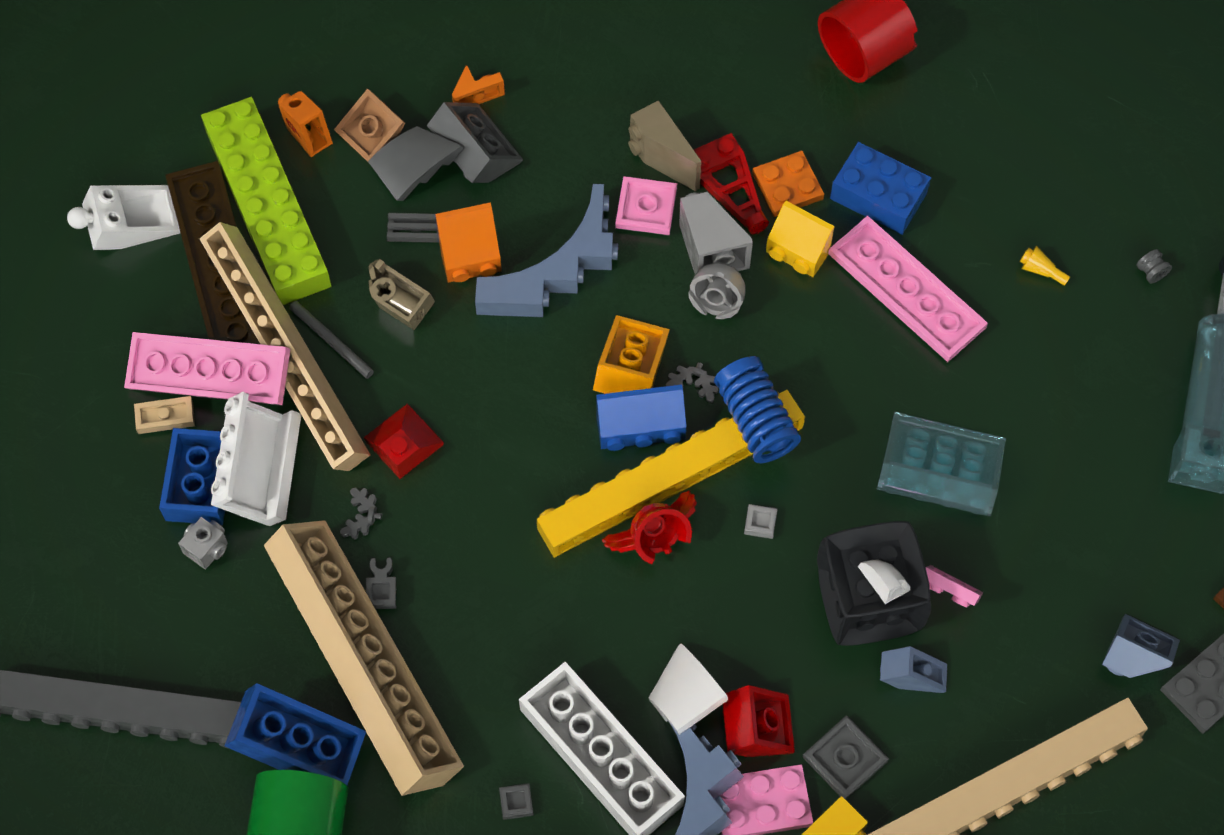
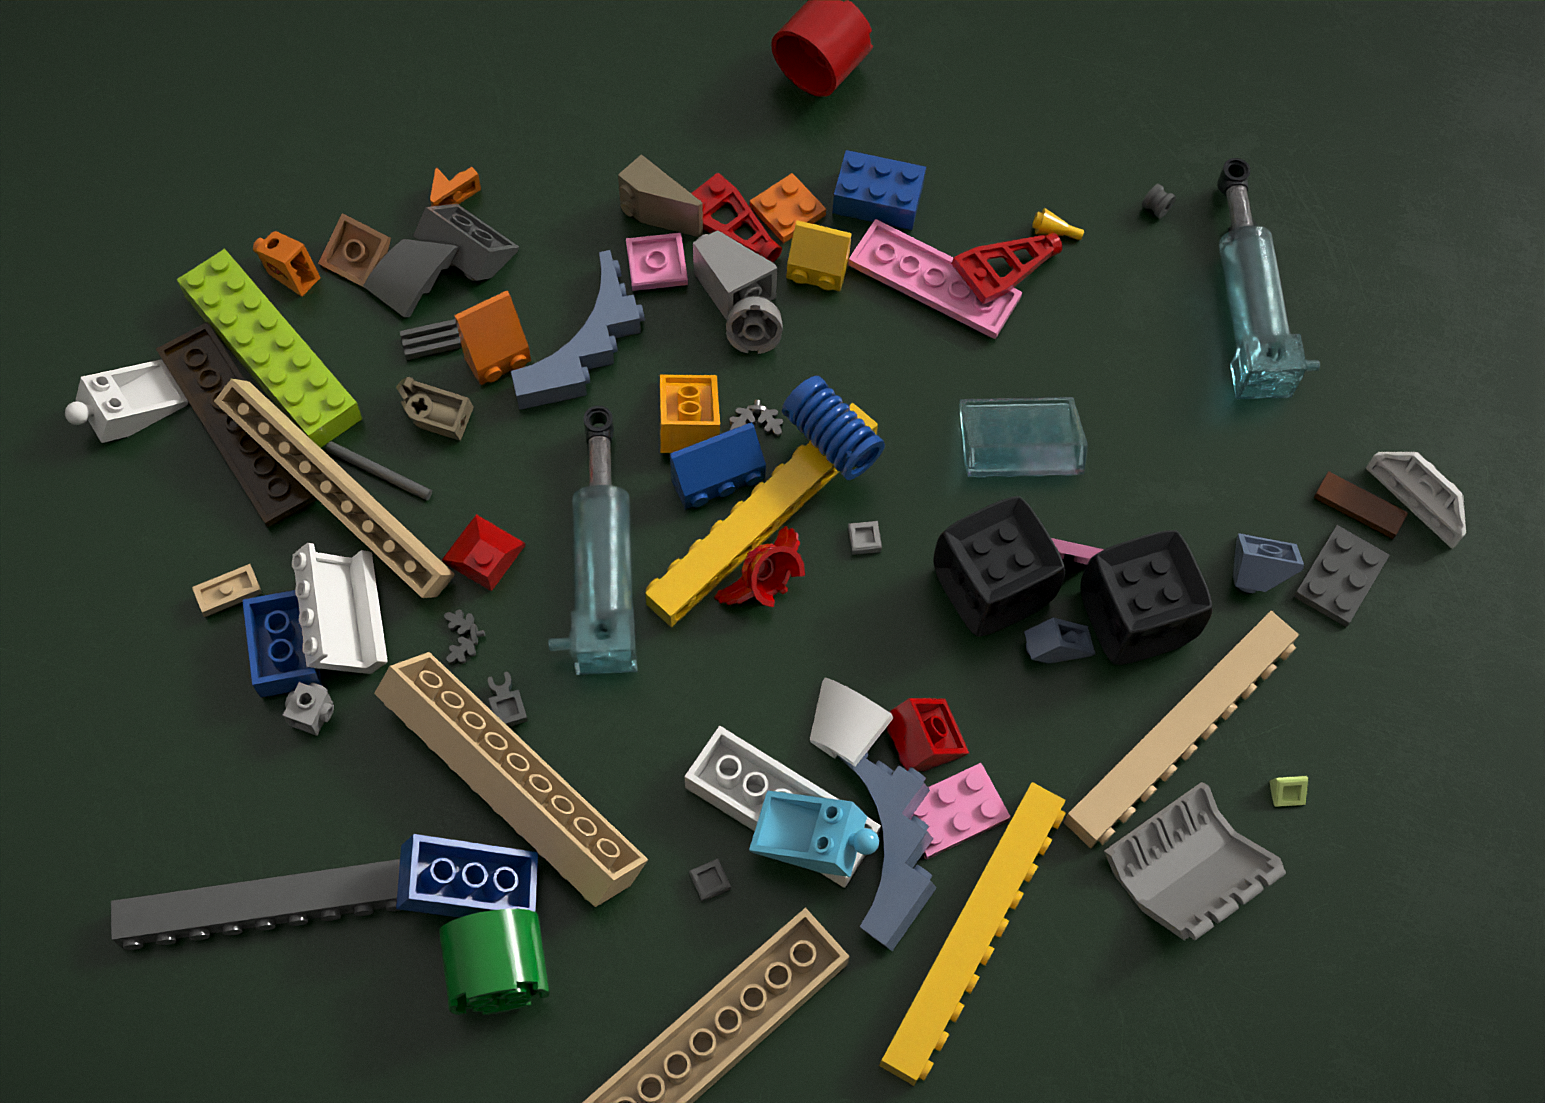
camera: 20 degrees left, 0 degrees up
bright pink plate [124,332,290,405] -> none
dark grey tile [803,715,889,800] -> none
white brick [858,560,910,604] -> none
none -> clear light blue piece [549,405,637,675]
none -> medium azure slope [749,790,879,877]
none -> red plate [951,233,1062,305]
none -> black piece [1080,530,1213,665]

